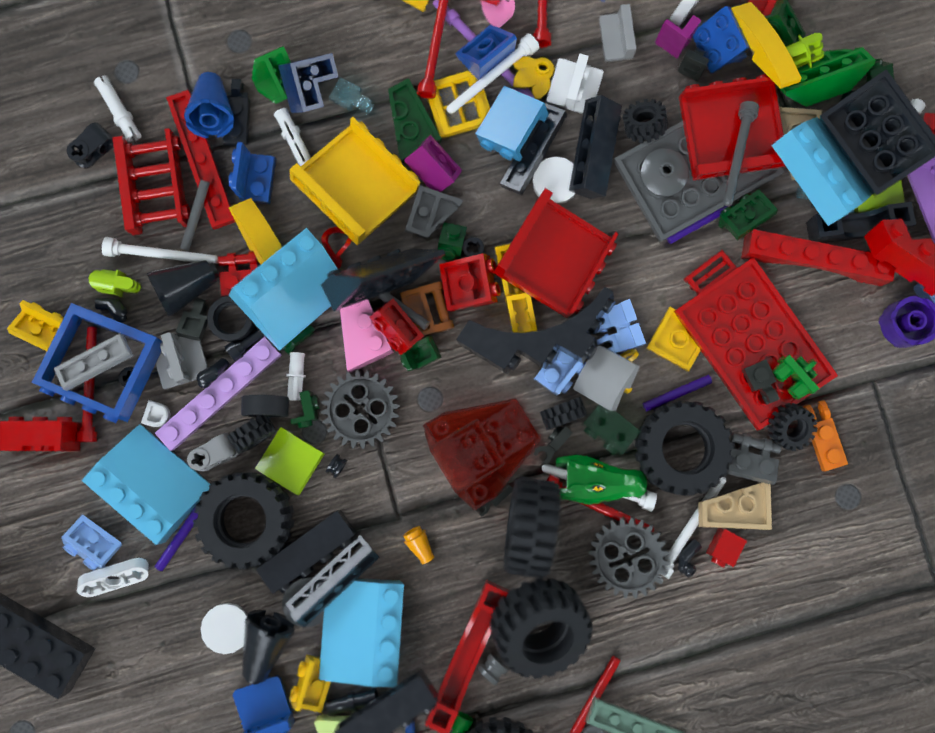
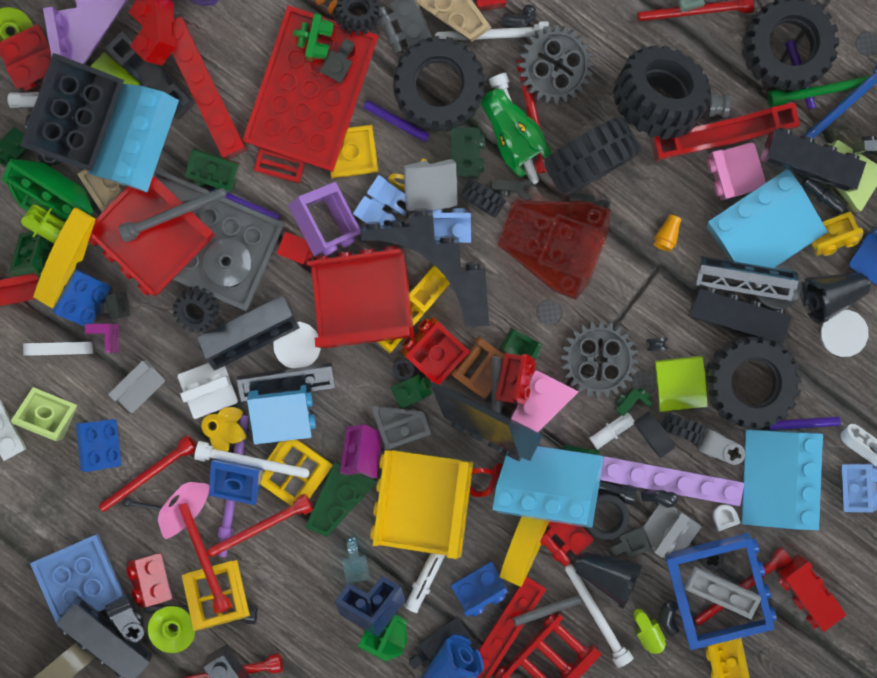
camera: 125 degrees left, 5 degrees up
none -> red brick [277,232,314,265]
none -> medium lavender window [288,181,361,256]
none -> bright pink bracket [707,143,766,201]

